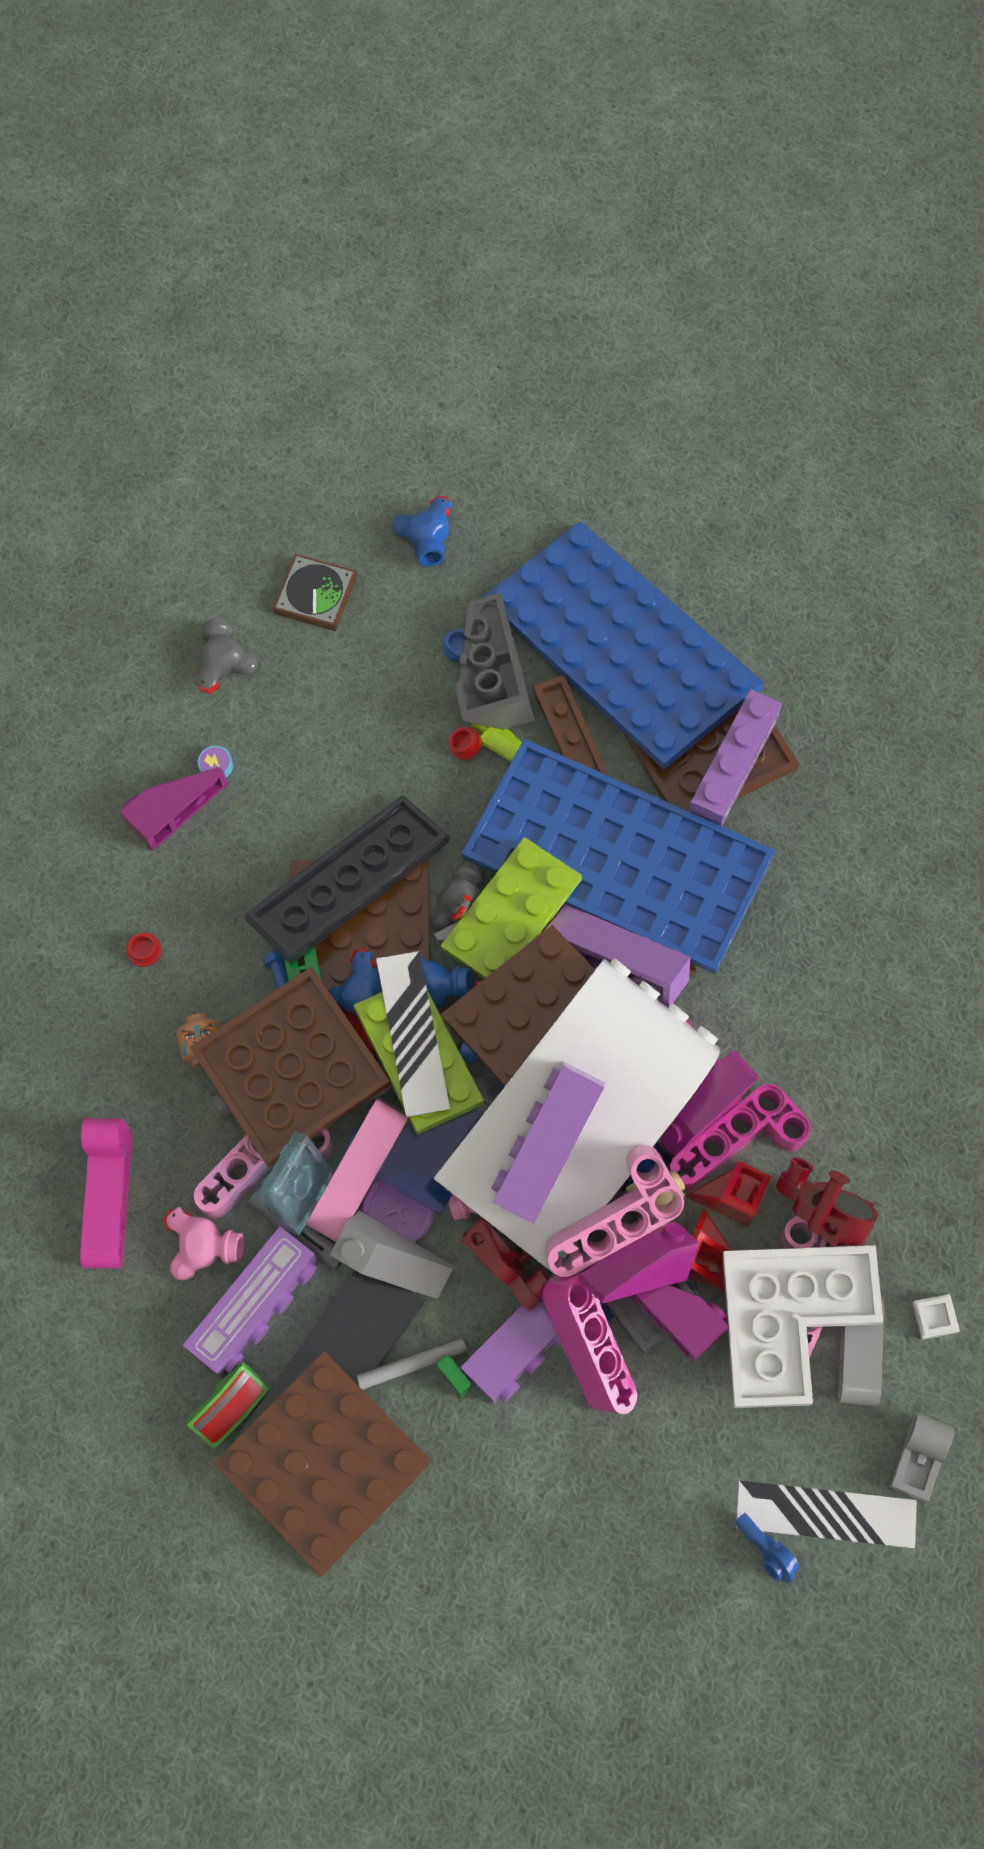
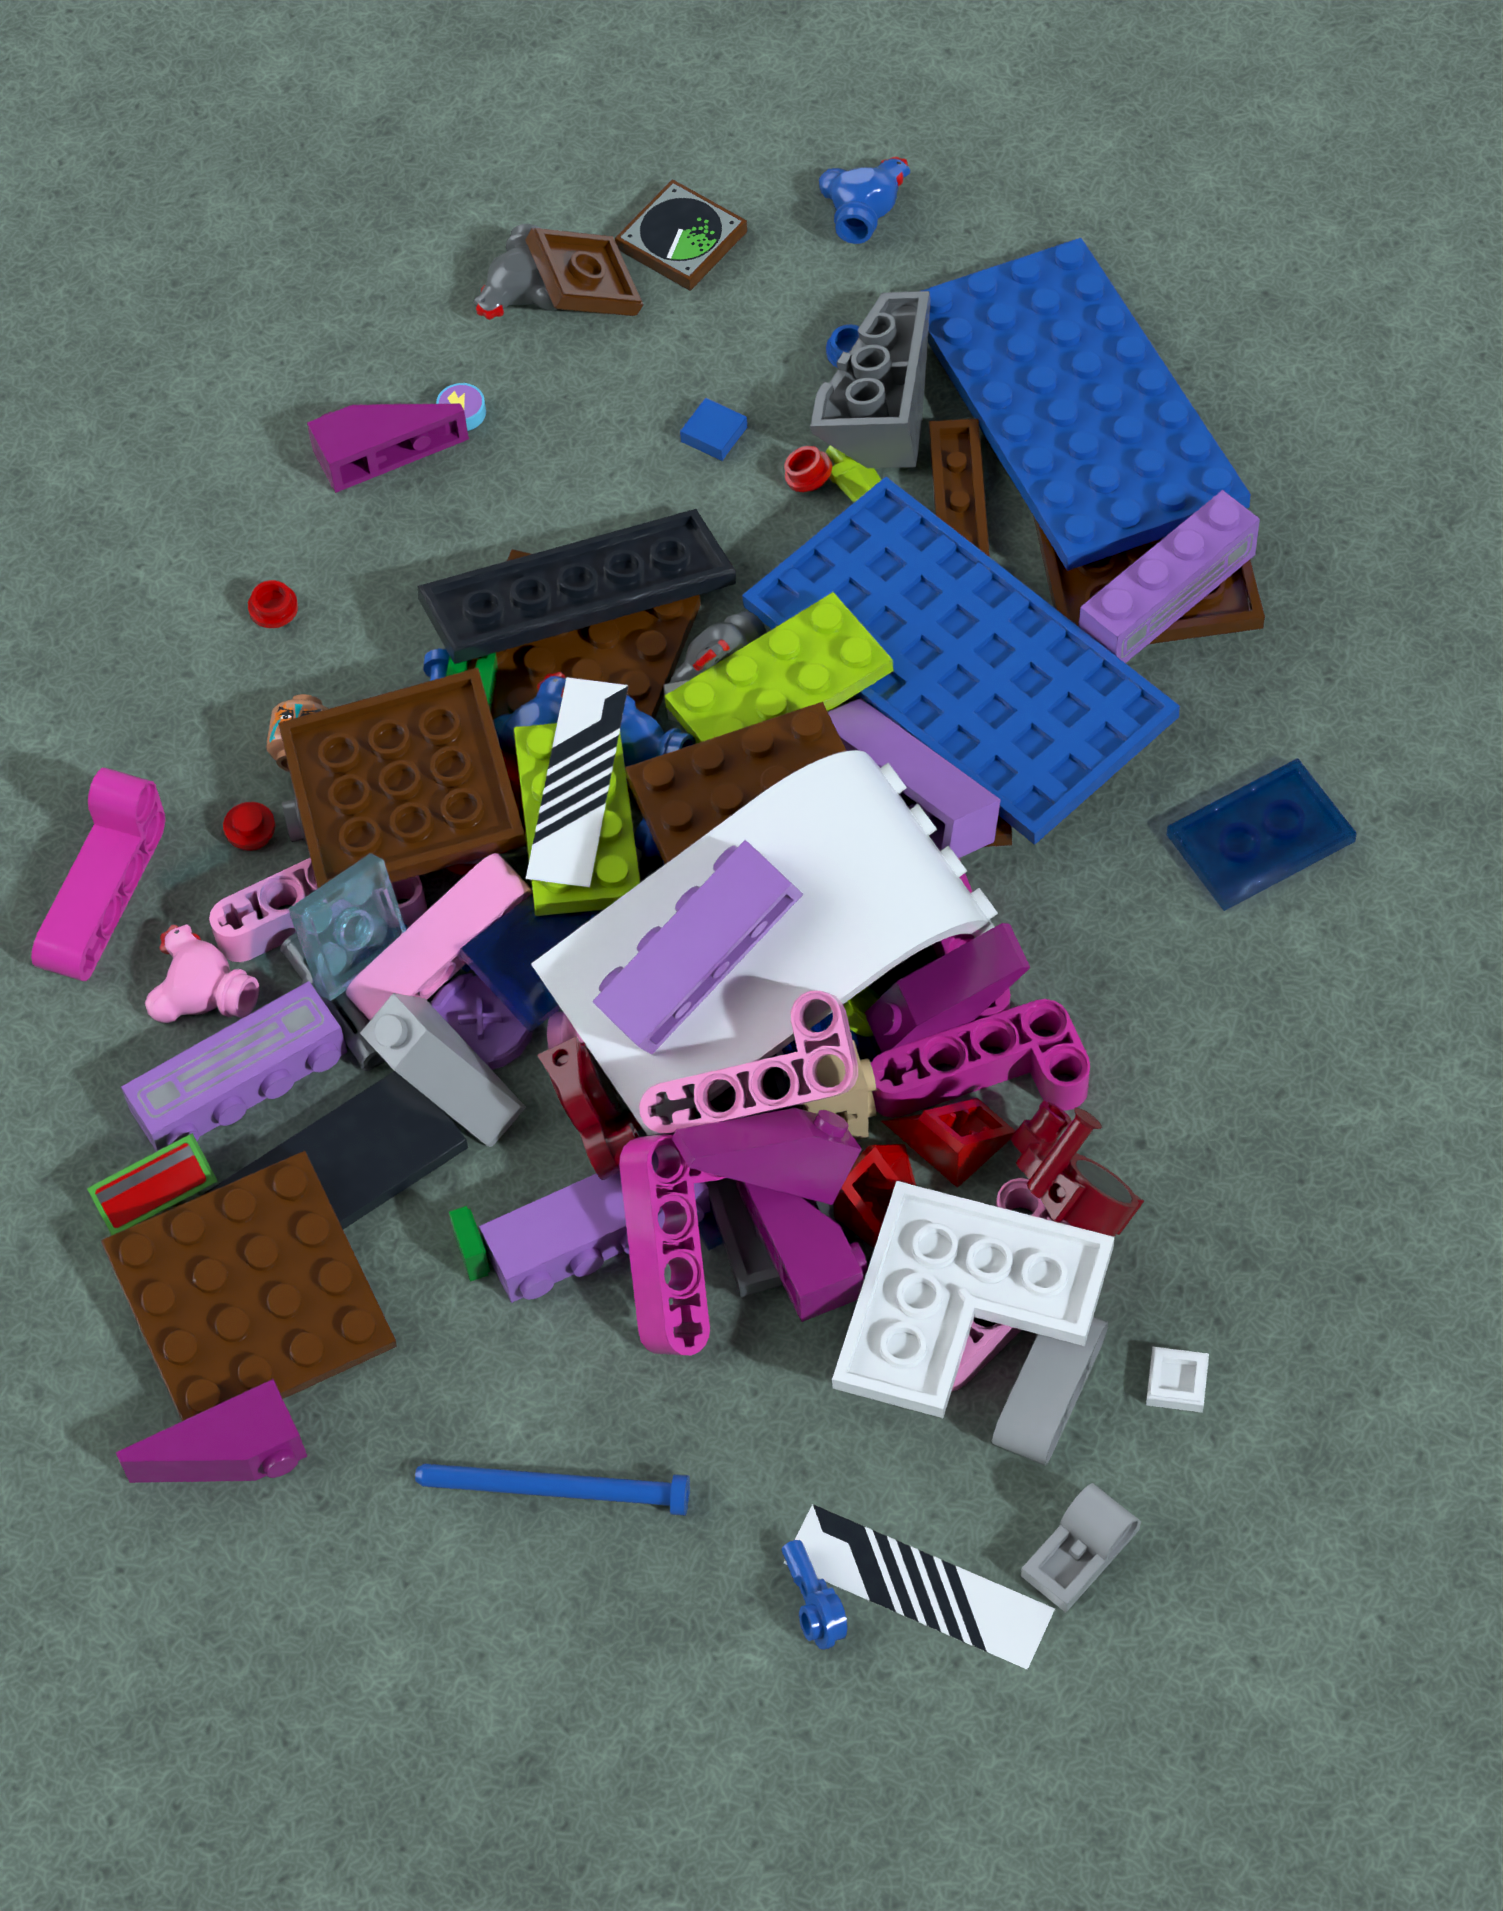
camera: 20 degrees right, 10 degrees down
light grey bar [355,1338,467,1390] -> none
none -> magenta slope [115,1379,307,1483]
none -> red plate [223,802,276,851]
none -> blue bar [415,1464,690,1516]
none -> reddish brown tile [525,228,644,316]
none -> blue tile [680,398,747,461]
none -> clear blue tile [1166,758,1357,911]

